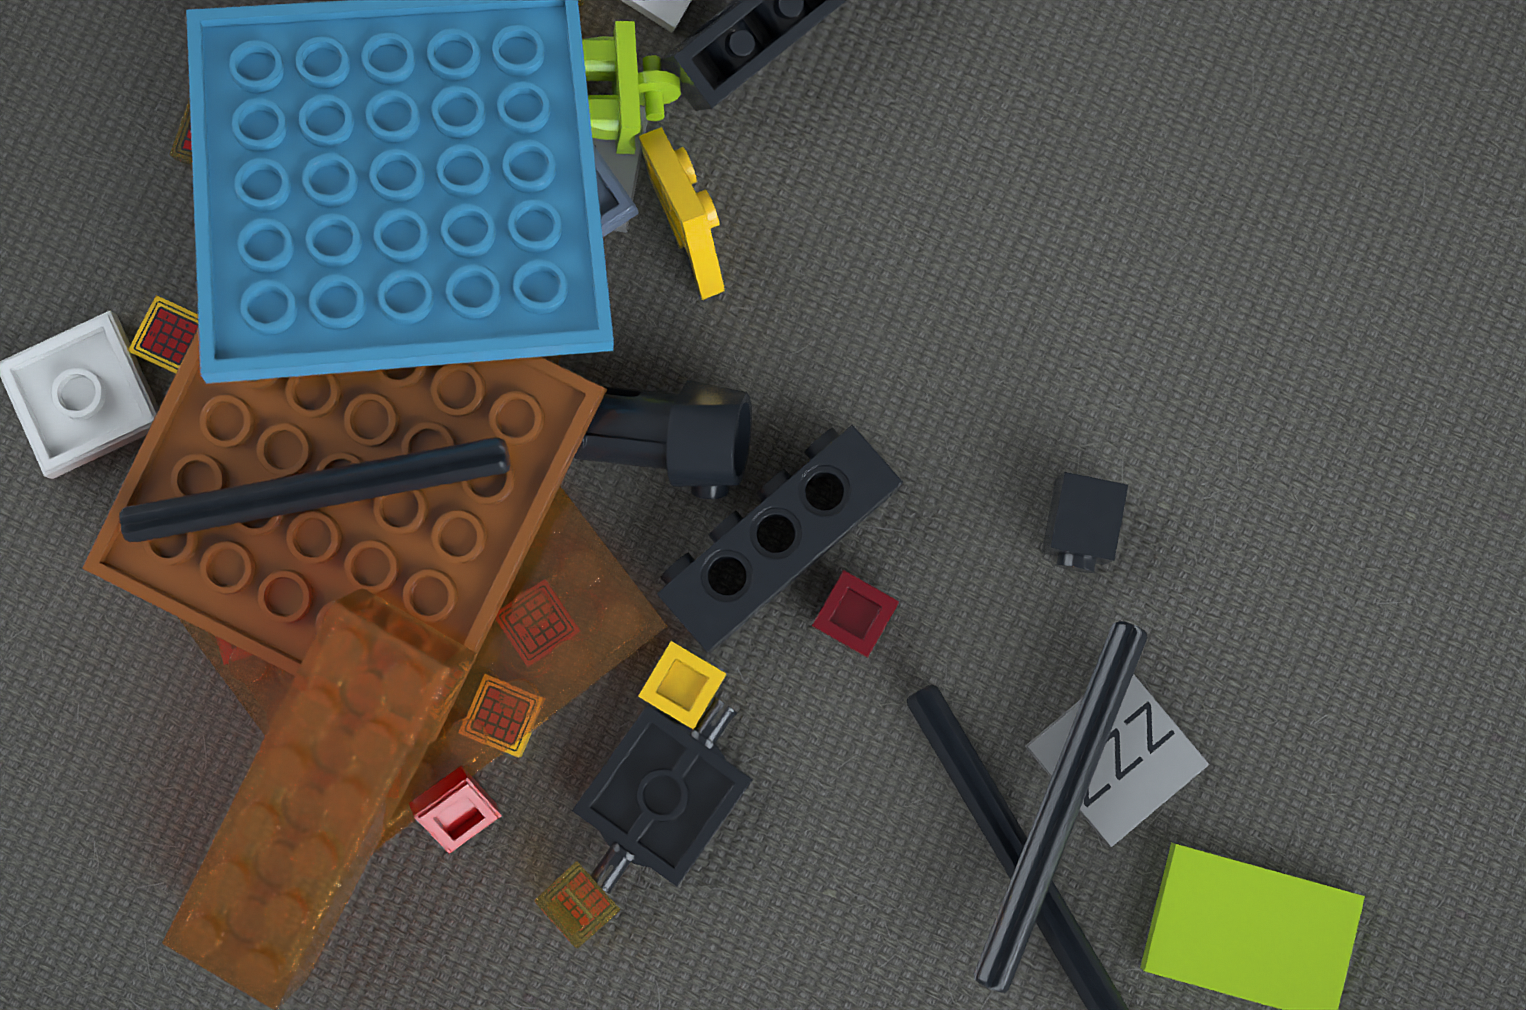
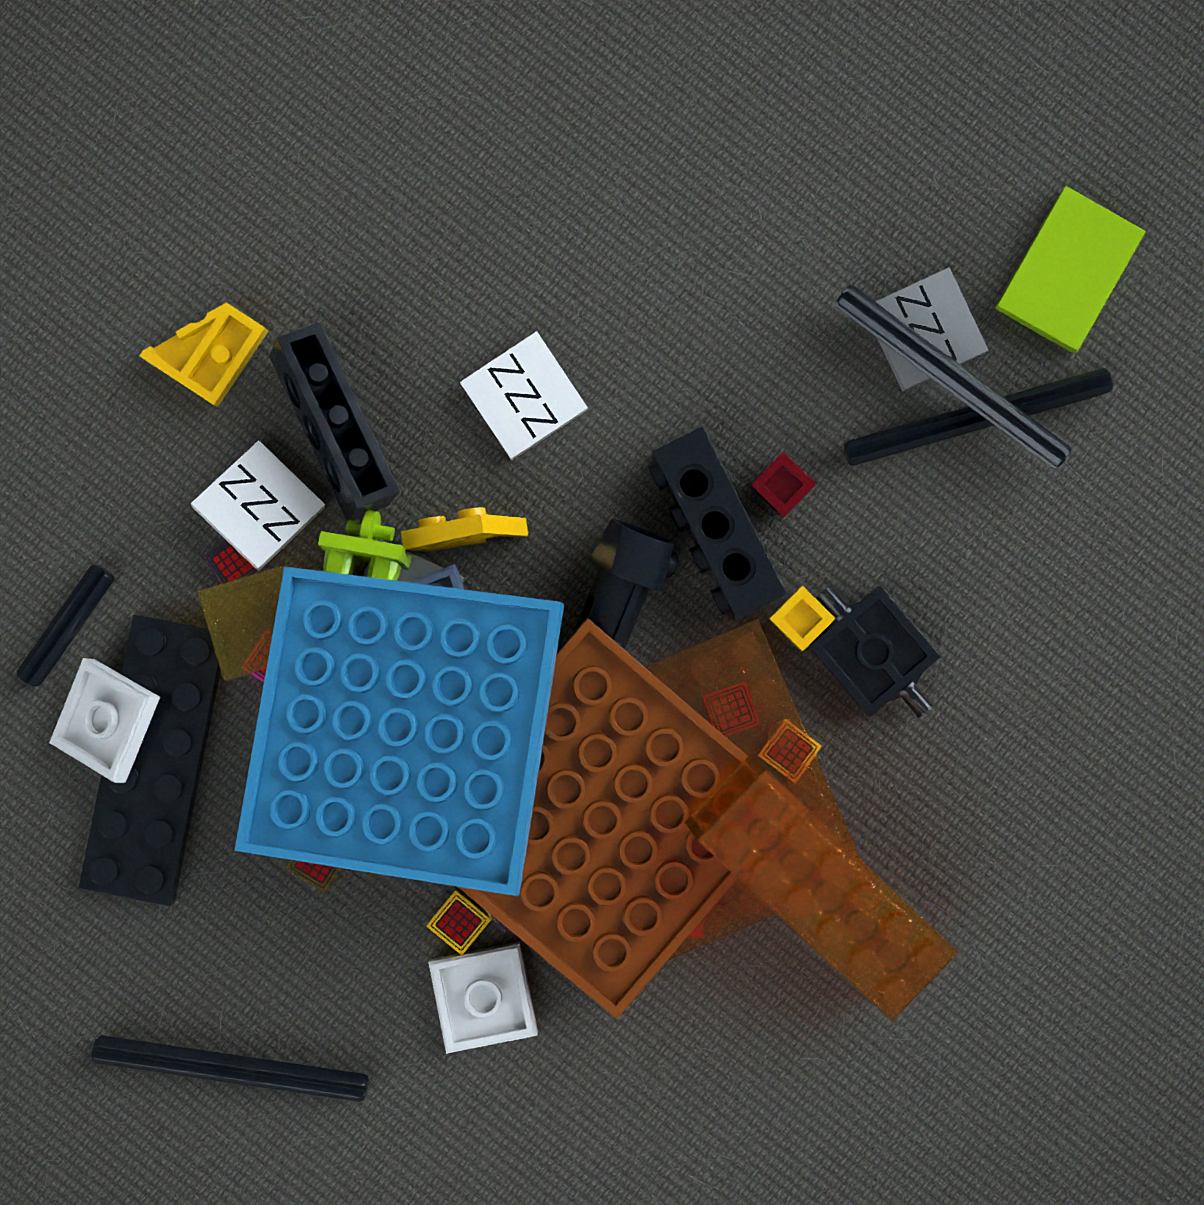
camera: 85 degrees left, 5 degrees up
black axle [119,437,510,542] -> none
tile [408,765,502,854] -> none
clear yellow tile [534,861,620,949] -> none
black brick [1041,472,1128,573] -> none
none -> white tile [460,331,588,460]

